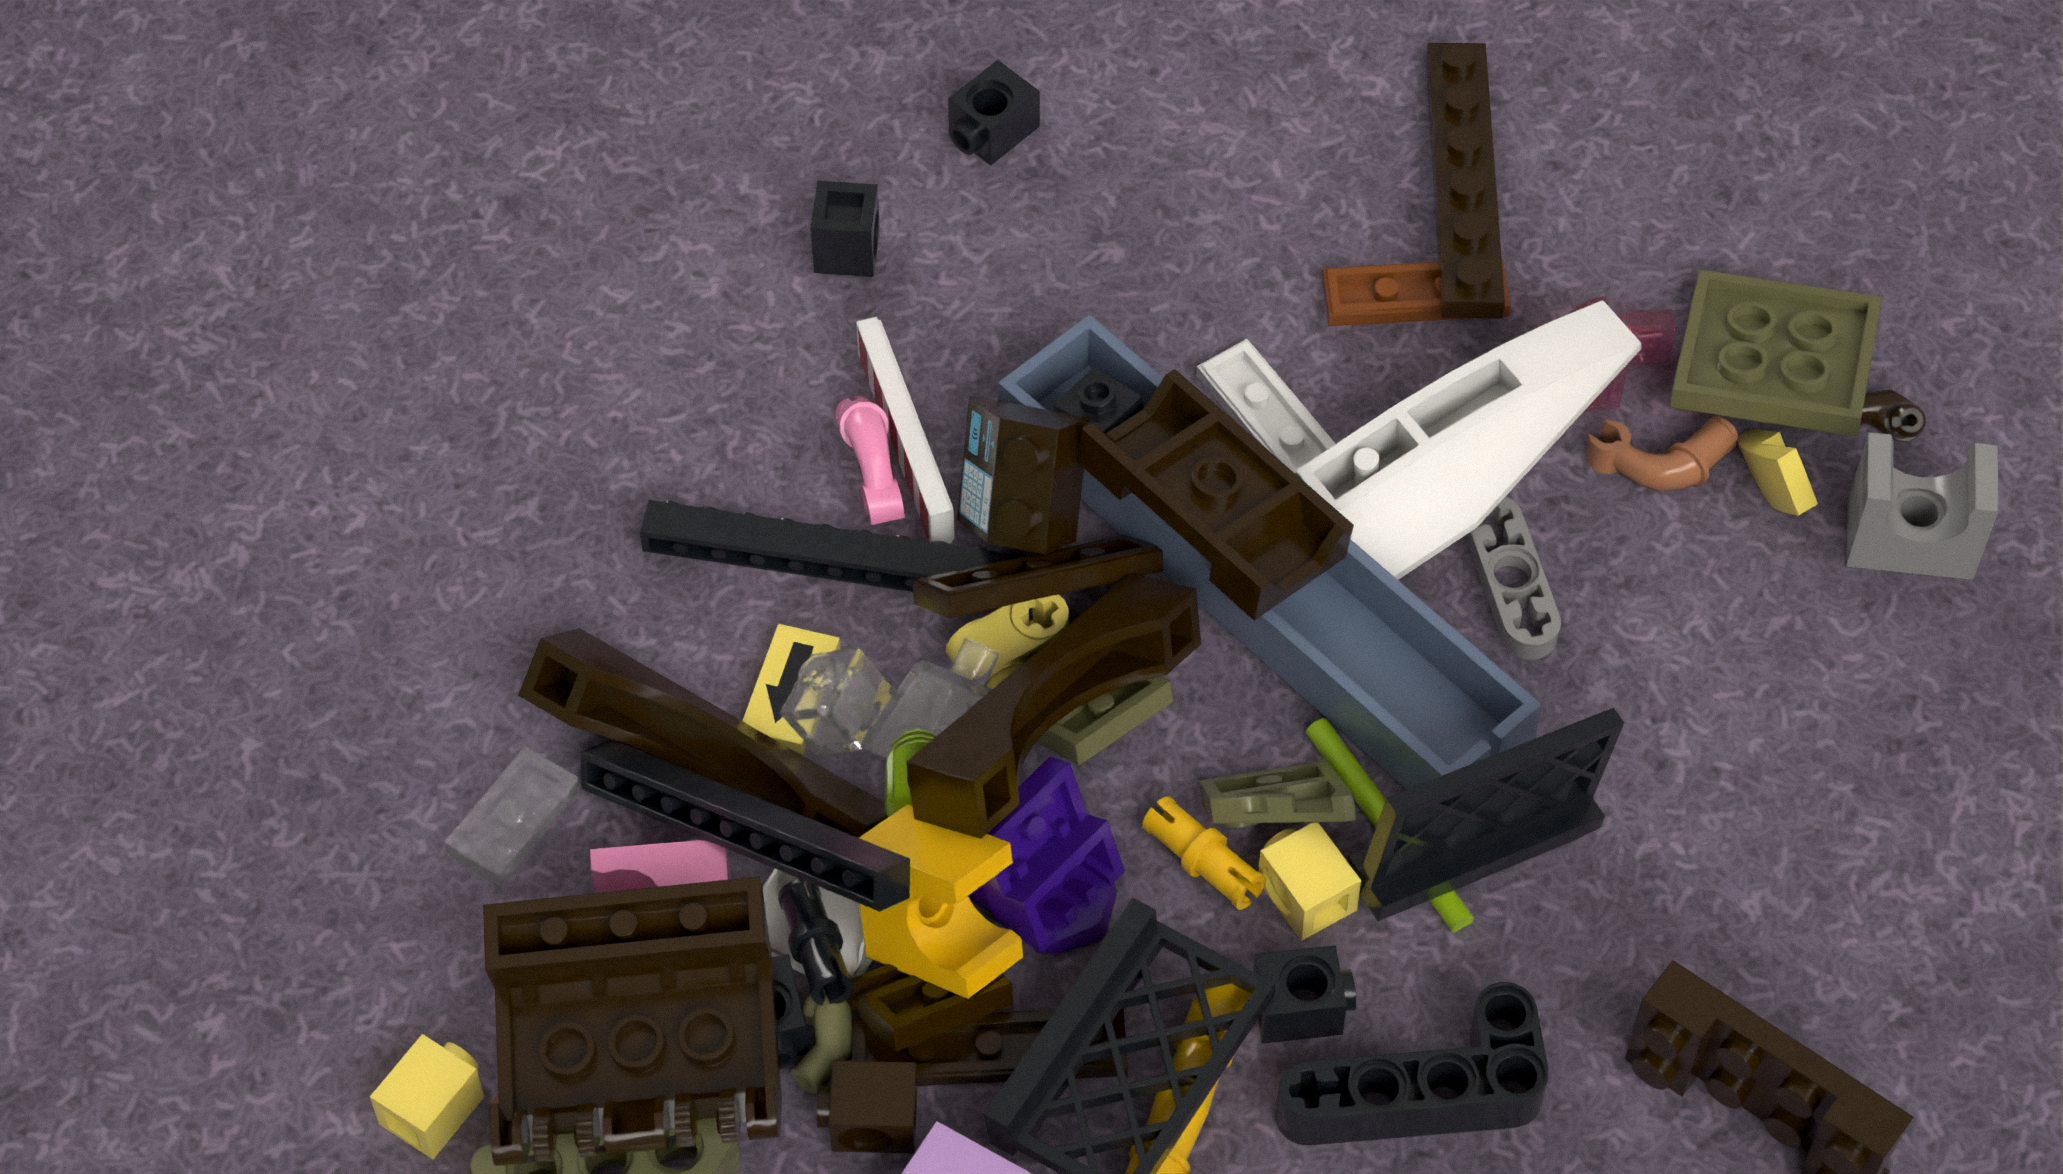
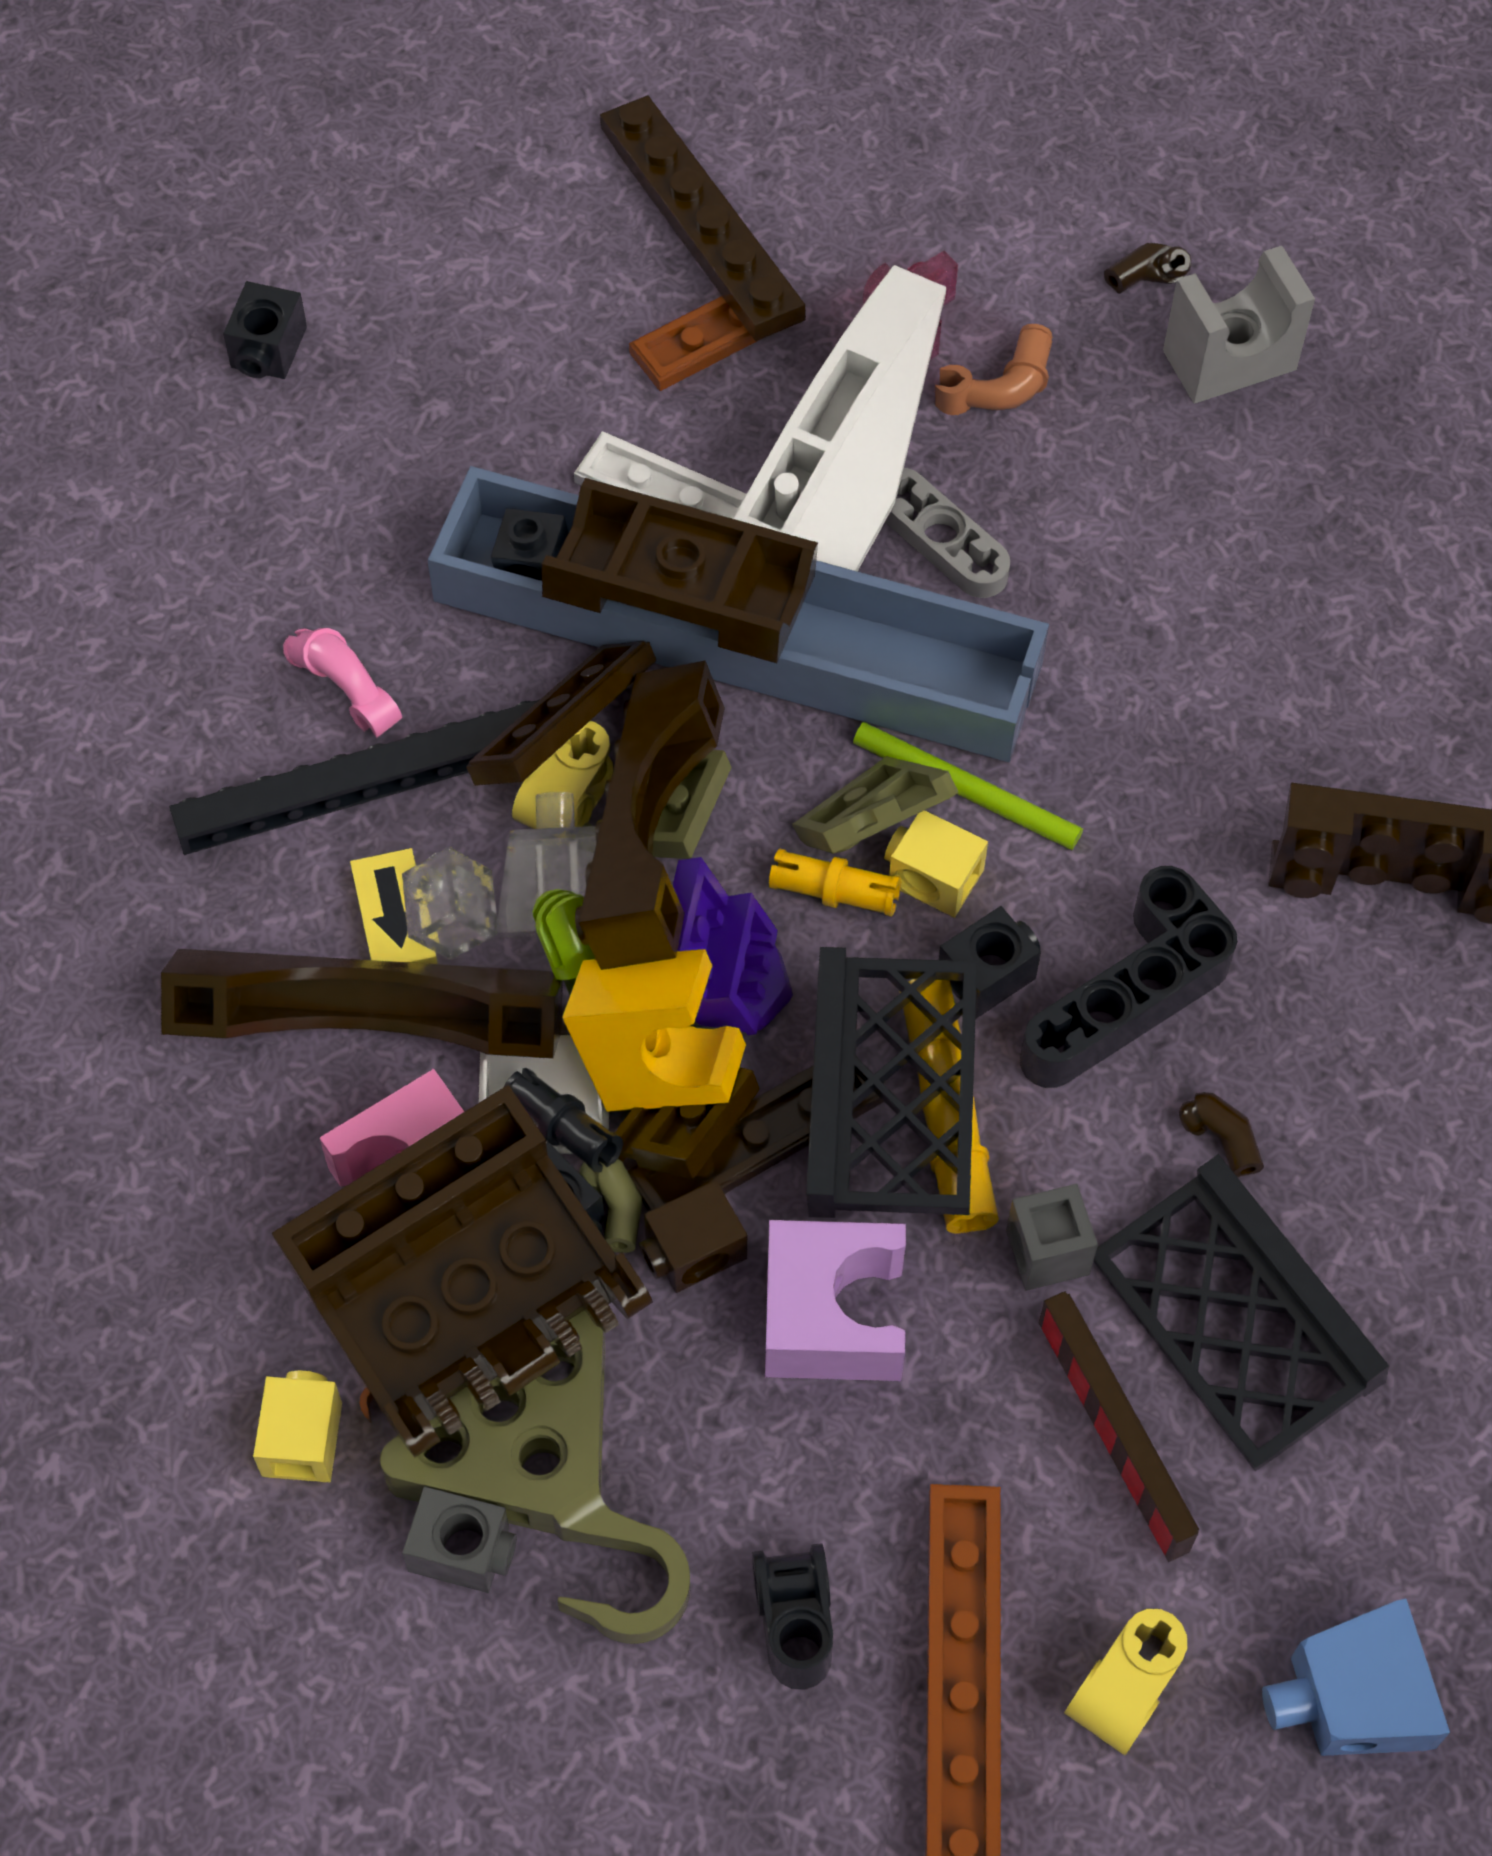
camera: 30 degrees left, 5 degrees up
clear plate [444,746,580,887] -> none
black piece [581,740,910,912] -> none
black brick [810,180,880,277] -> none
white tile [856,316,954,544] -> none
dark brown slope [957,396,1089,555] -> none
black fence [1347,707,1624,921] -> none
olive plate [1670,270,1882,437] -> none
light yellow slope [1737,428,1818,516] -> none

